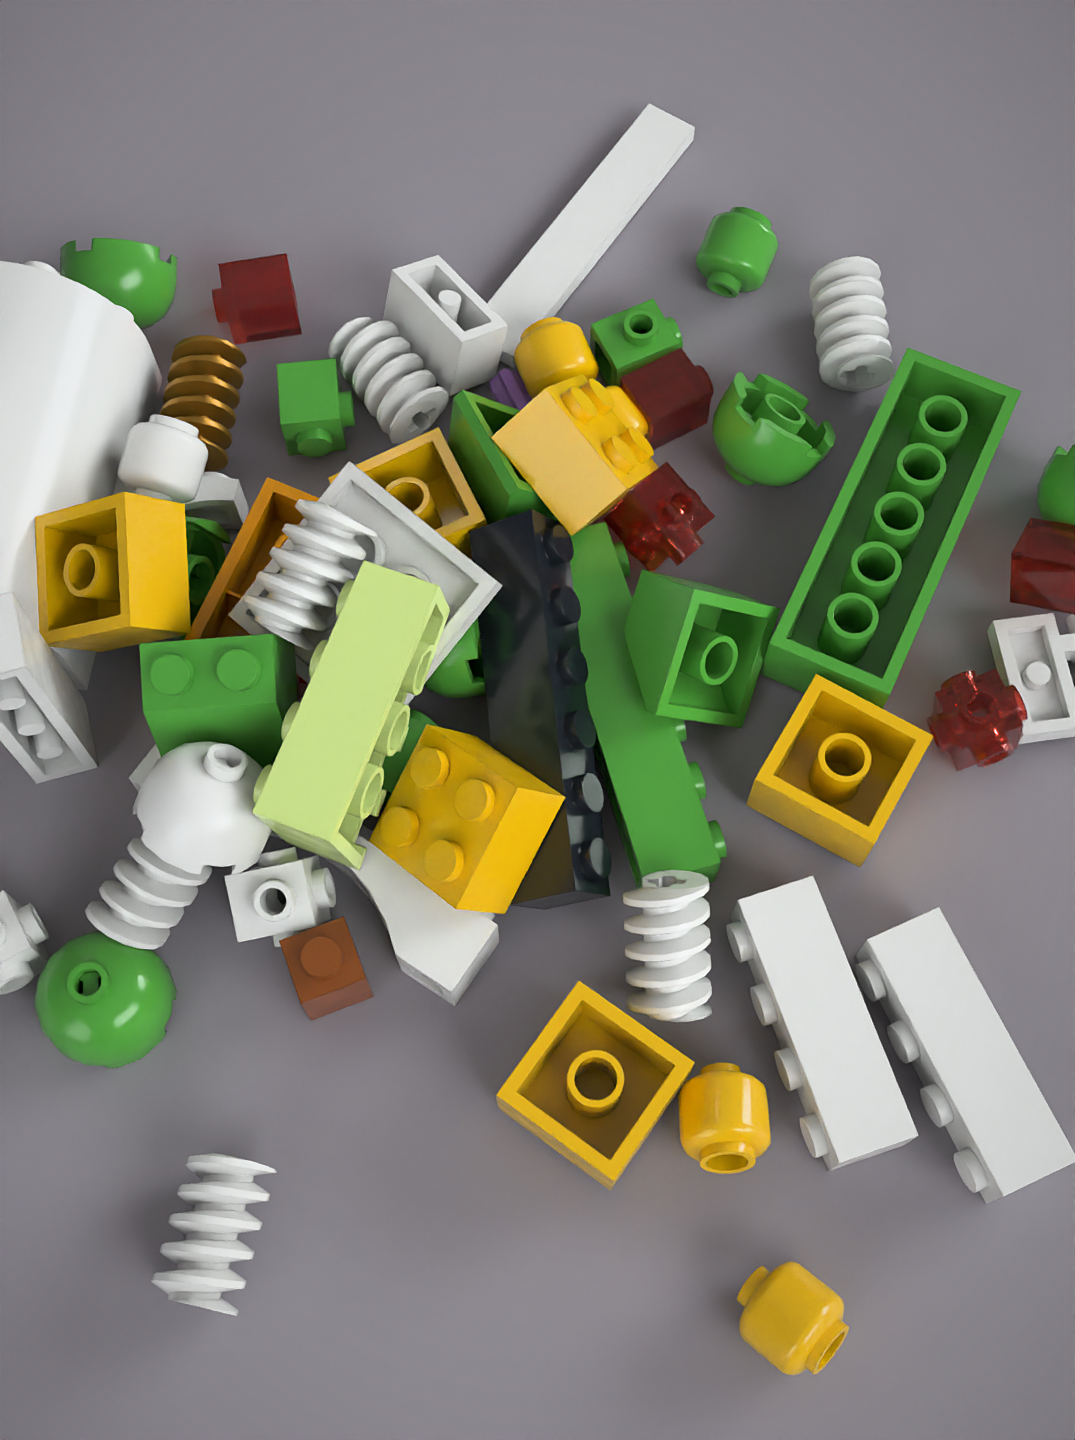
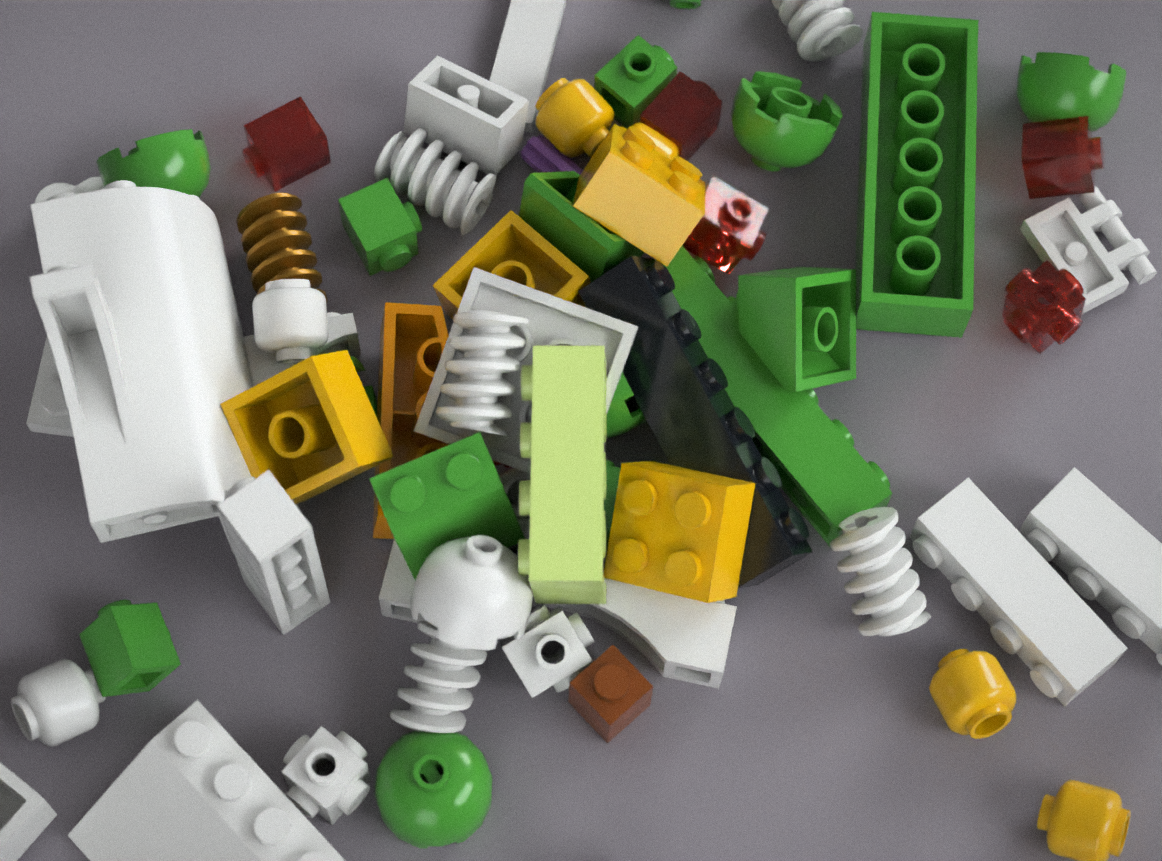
camera: 25 degrees left, 0 degrees up
yellow brick [496,981,695,1191] -> none
yellow brick [746,674,934,867] -> none

